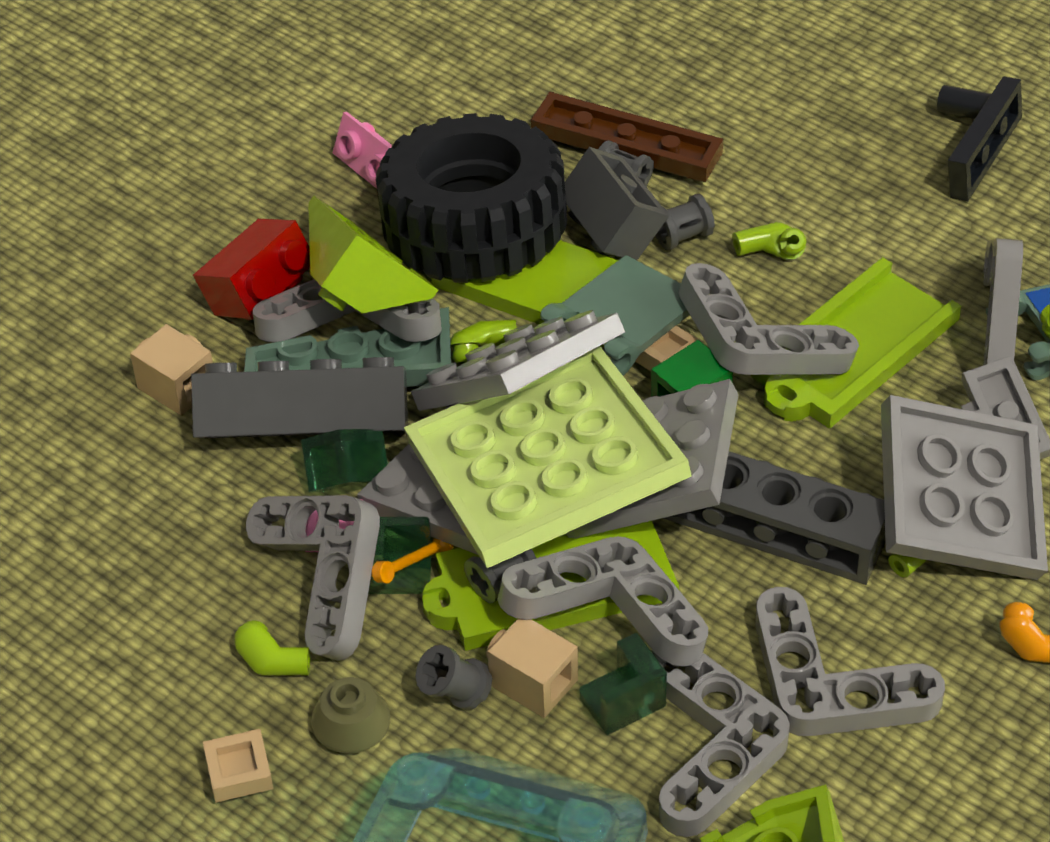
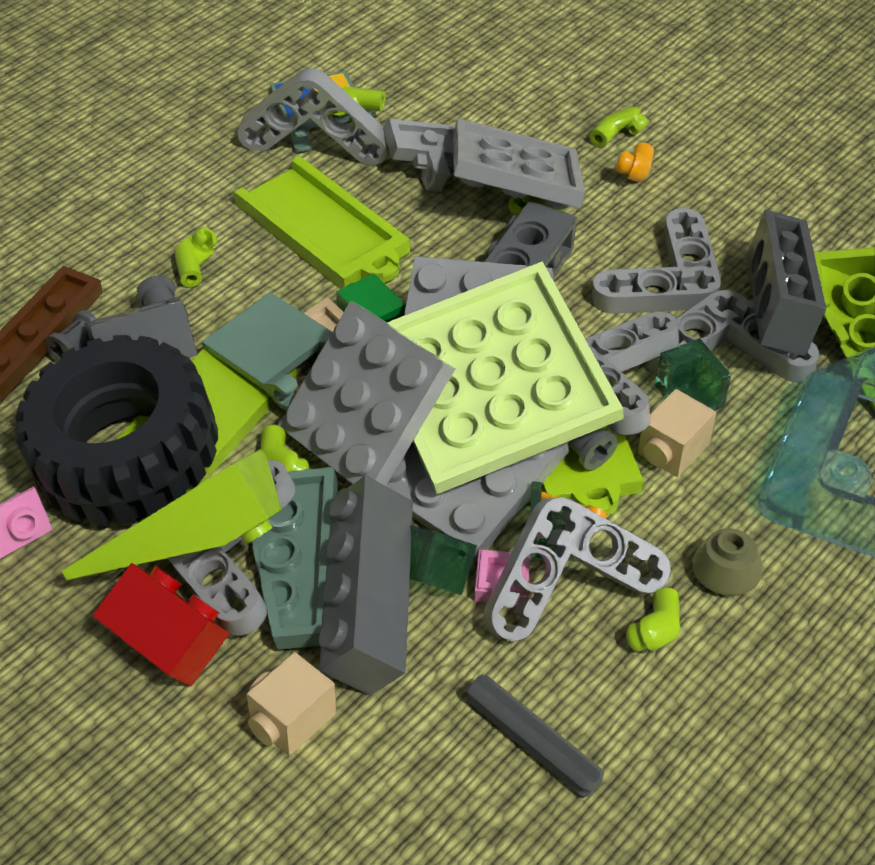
camera: 90 degrees left, 0 degrees up
tan plate [203,729,274,803] -> none
dark grey bush [415,645,492,710] -> none
light grey beam [678,263,859,375] -> none
black piece [937,76,1022,202] -> none
none -> dark grey axle [466,674,604,797]
none -> dark grey brick [747,210,826,356]

